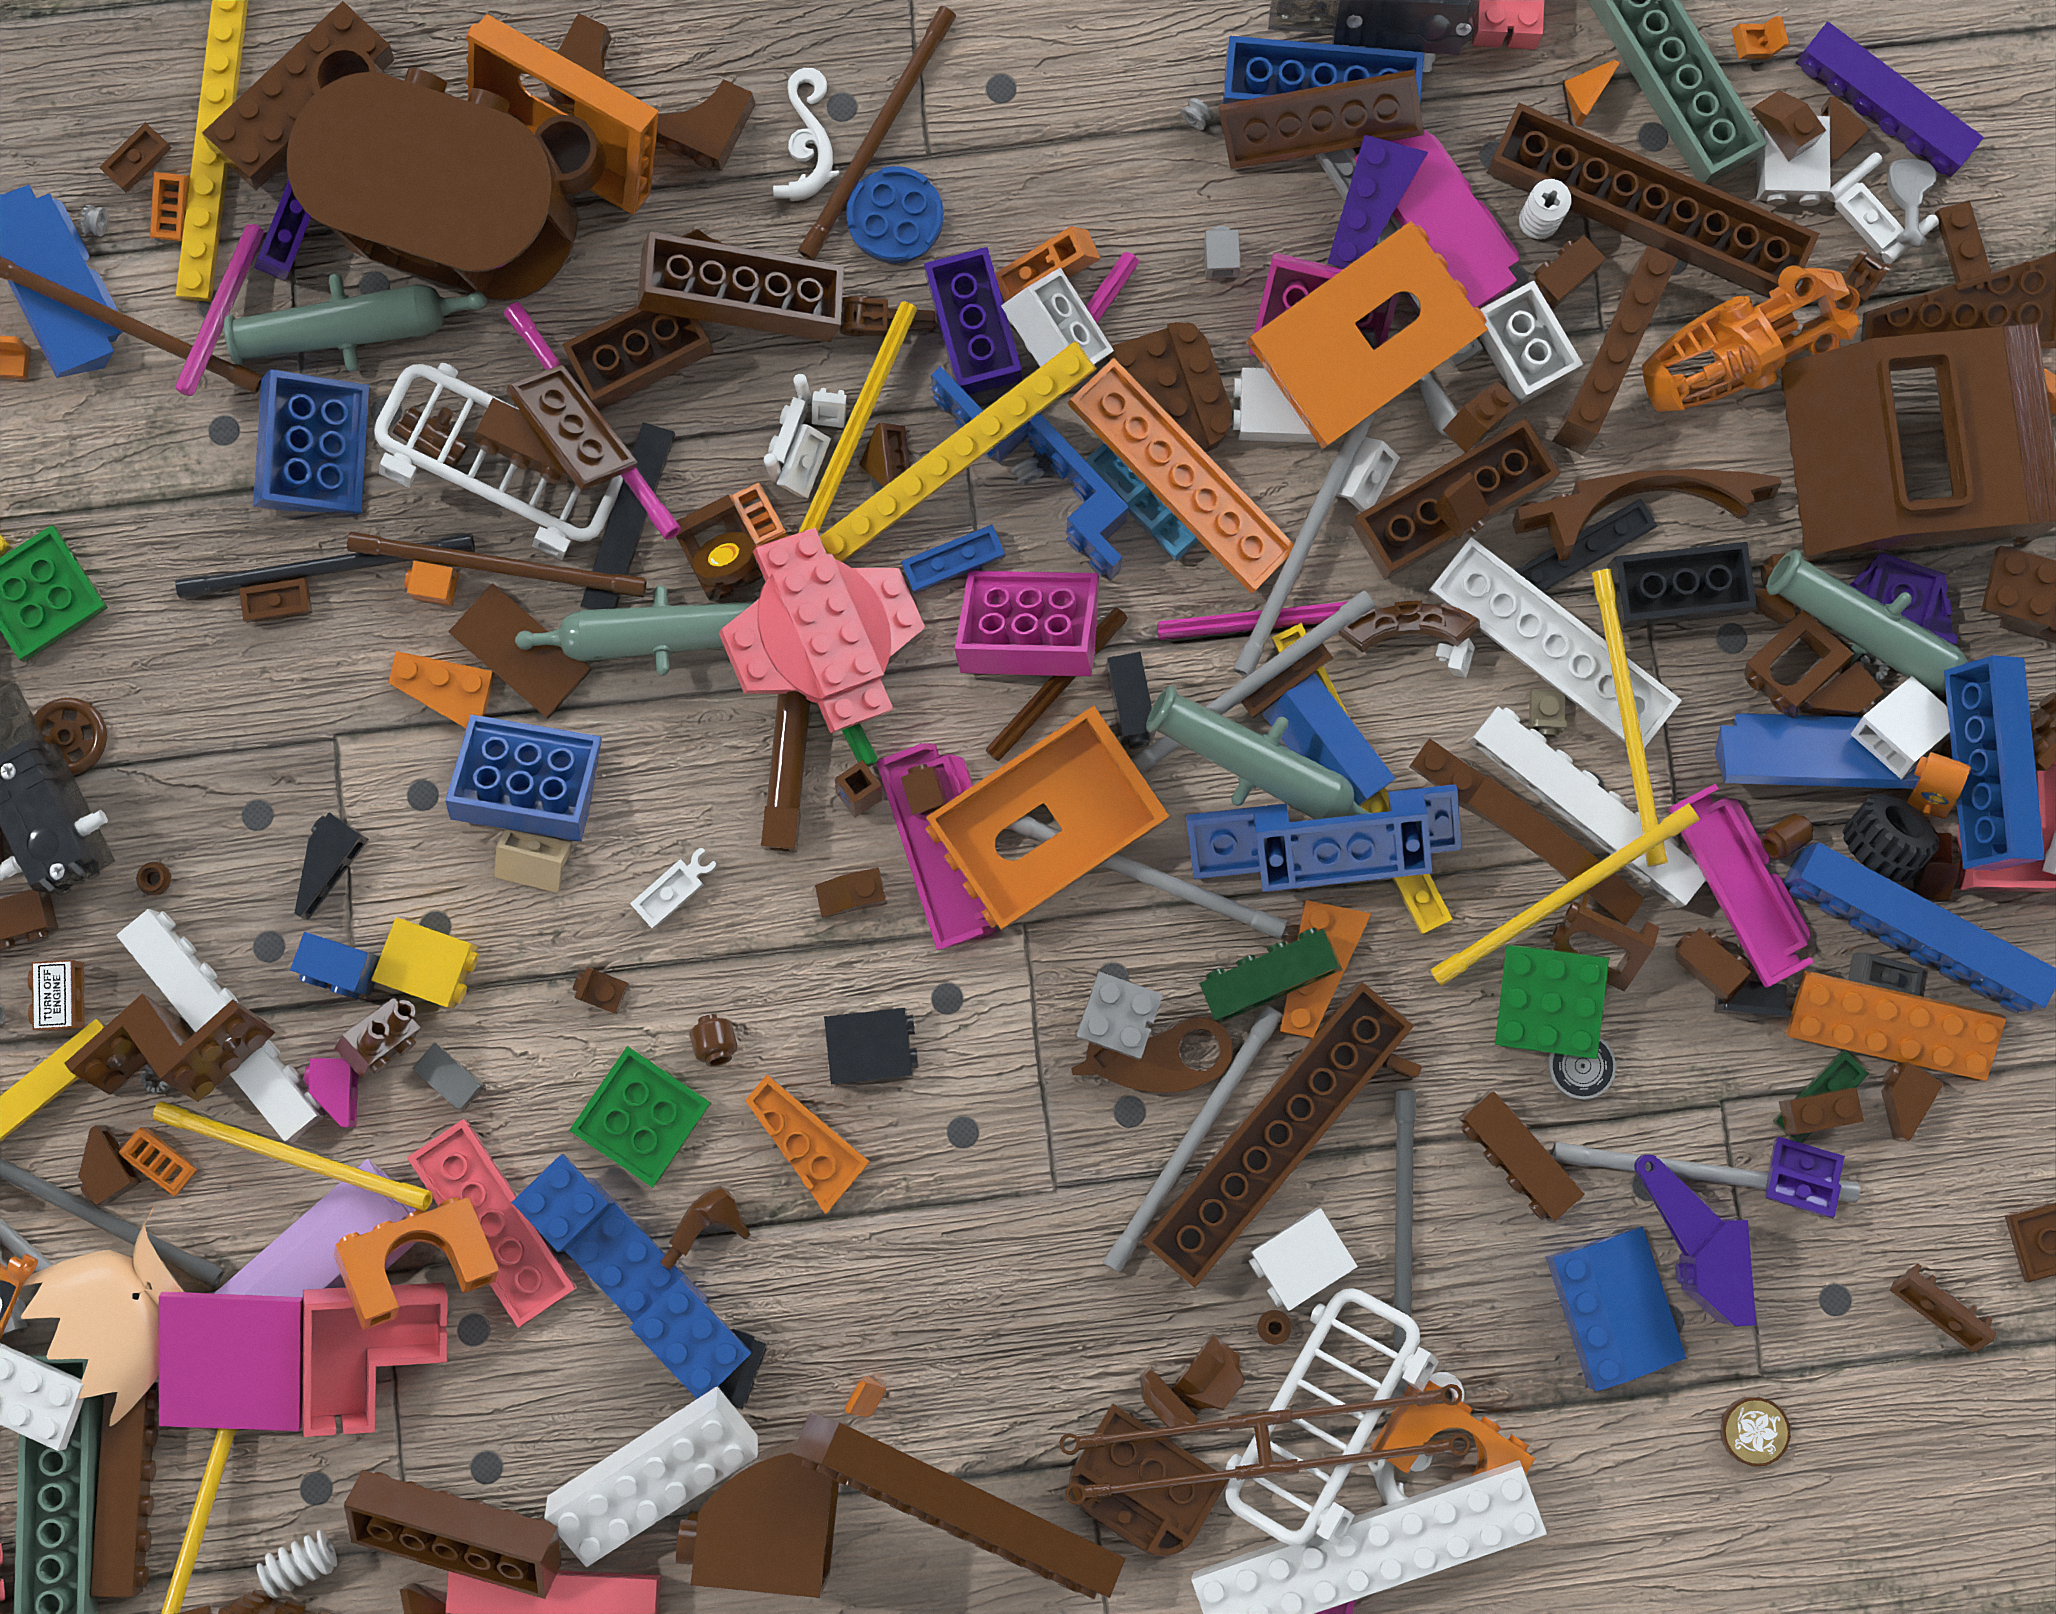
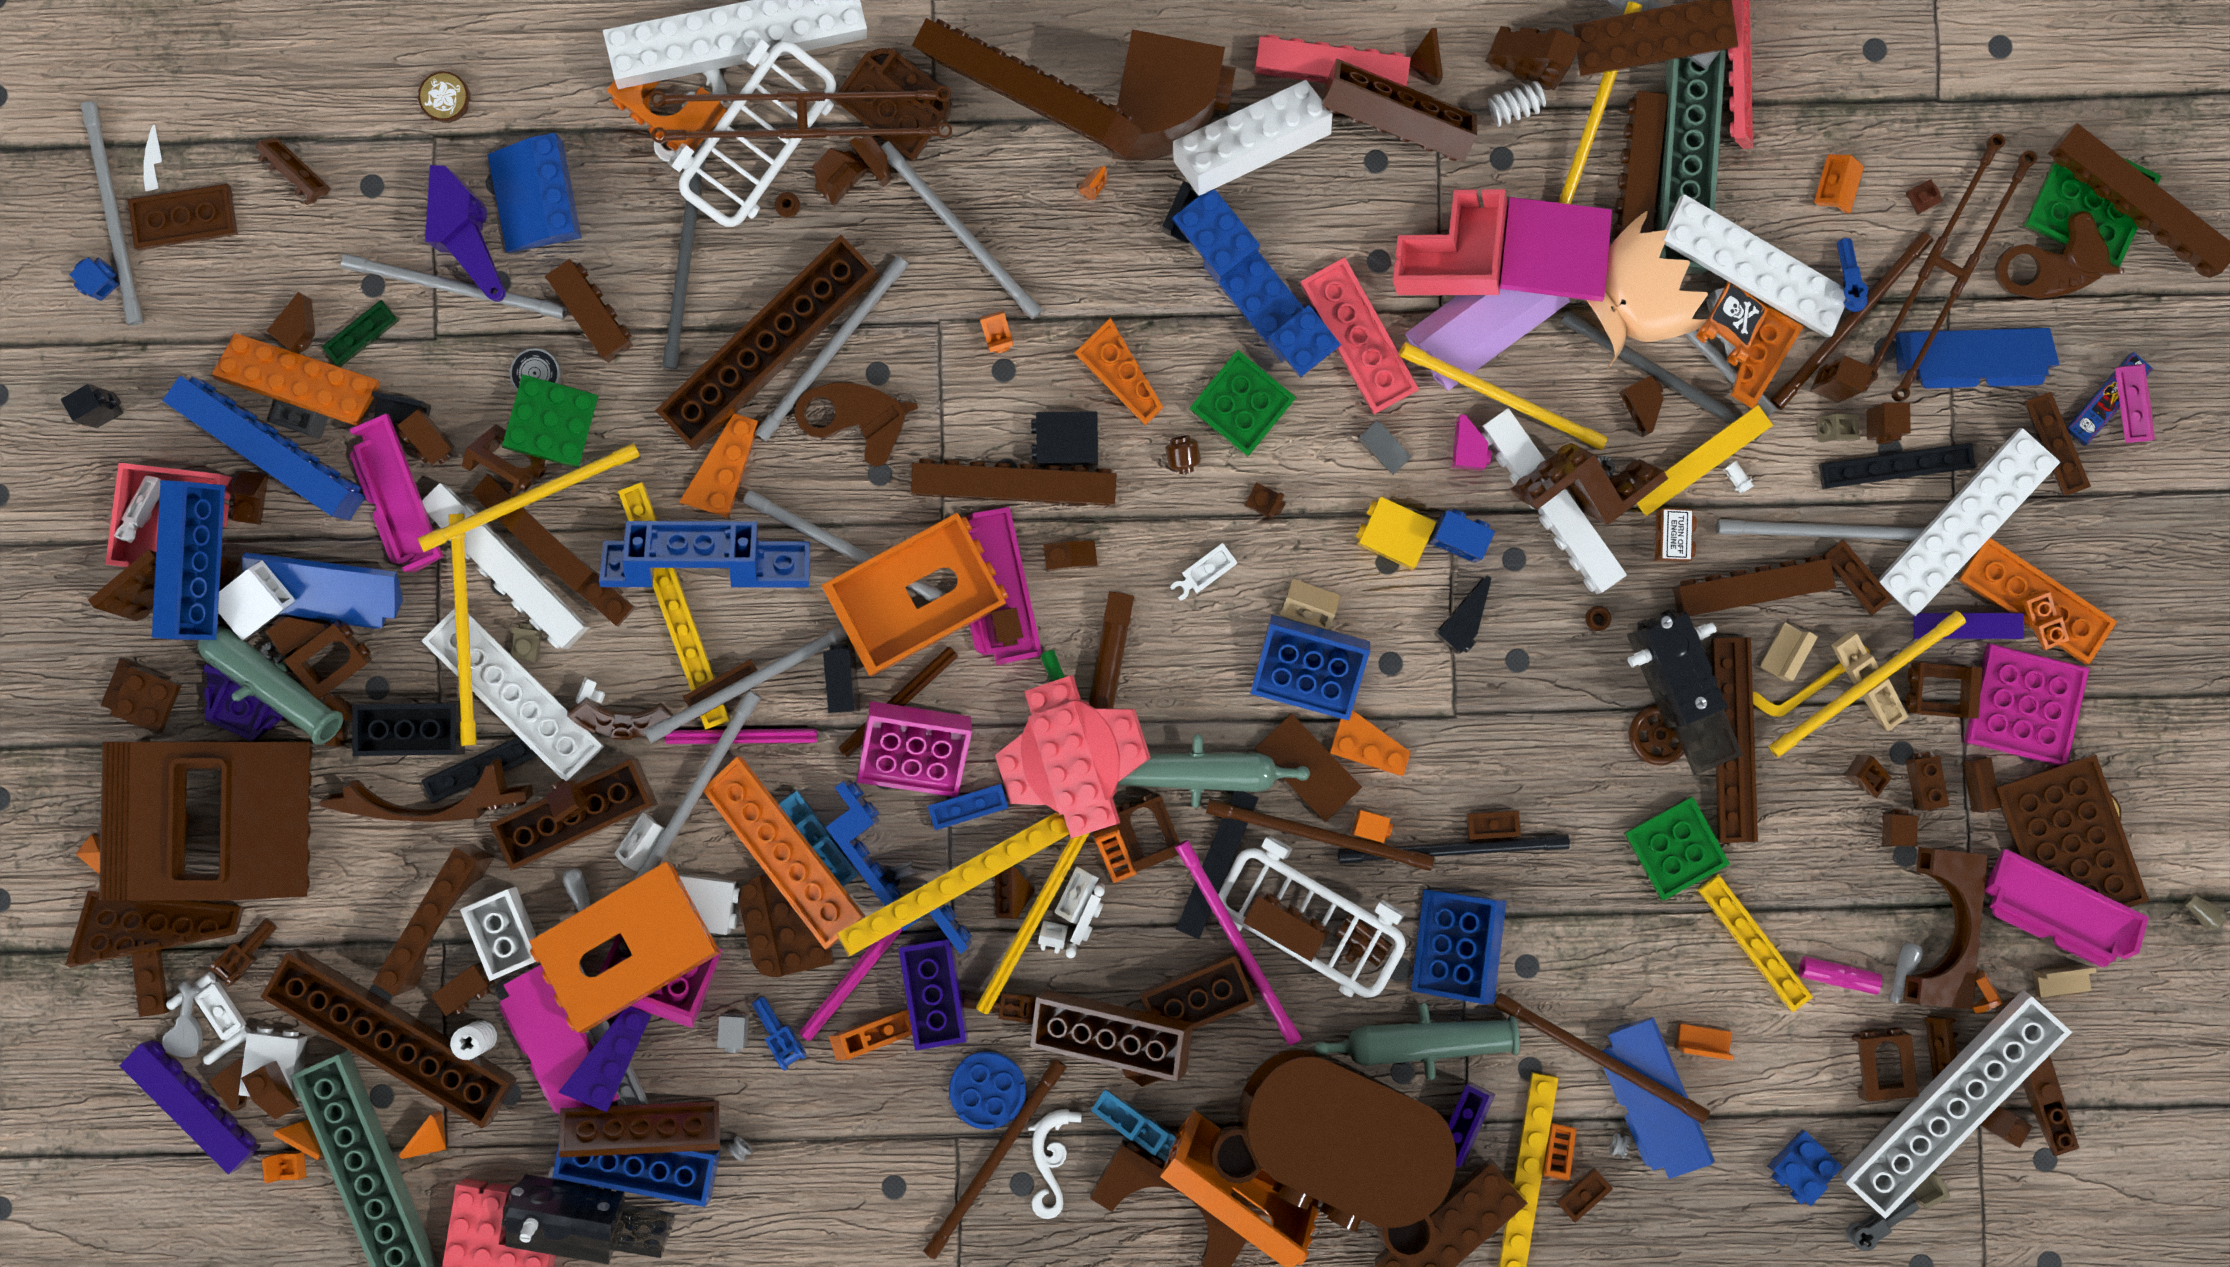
camera: 170 degrees left, 5 degrees up
orange slope [118,1127,198,1196] -> none
dark pink axle [175,223,264,396] -> none
orange arch [334,1197,499,1330] -> none
reddish brown brick [335,998,421,1078] -> none
tile [506,364,638,491] -> none
reddish brown animal [660,1186,751,1270] -> none
reddish brown tile [693,532,756,586] -> none
reddish brown brick [835,760,882,818] -> none
white slope [1001,268,1114,367] -> none
light grey piece [1075,972,1163,1060] -> none
sand green piece [1146,686,1370,820] -> none
dark green brick [1199,928,1343,1023] -> none
white brick [1248,1207,1358,1311] -> none
blue slope [1262,673,1396,806] -> none
reddish brown tile [1382,1054,1422,1079] -> none
reddish brown brick [1443,381,1519,453] -> none
orange piece [1642,265,1860,412] -> none
reddish brown brick [1761,813,1813,859] -> none
dark purple slope [1765,1136,1845,1219] -> none
reddish brown brick [1779,1088,1864,1135] -> none
black tyre [1843,793,1940,882] -> none
orange door [1907,752,1971,819] -> none
none -> orange slope [273,1119,324,1160]
none -> blue connector [752,996,807,1071]
none -> light grey piece [881,141,1043,320]
none -> reddish brown brick [911,459,1117,506]
none -> orange bracket [979,310,1014,353]
none -> dark azure slope [1091,1089,1176,1162]

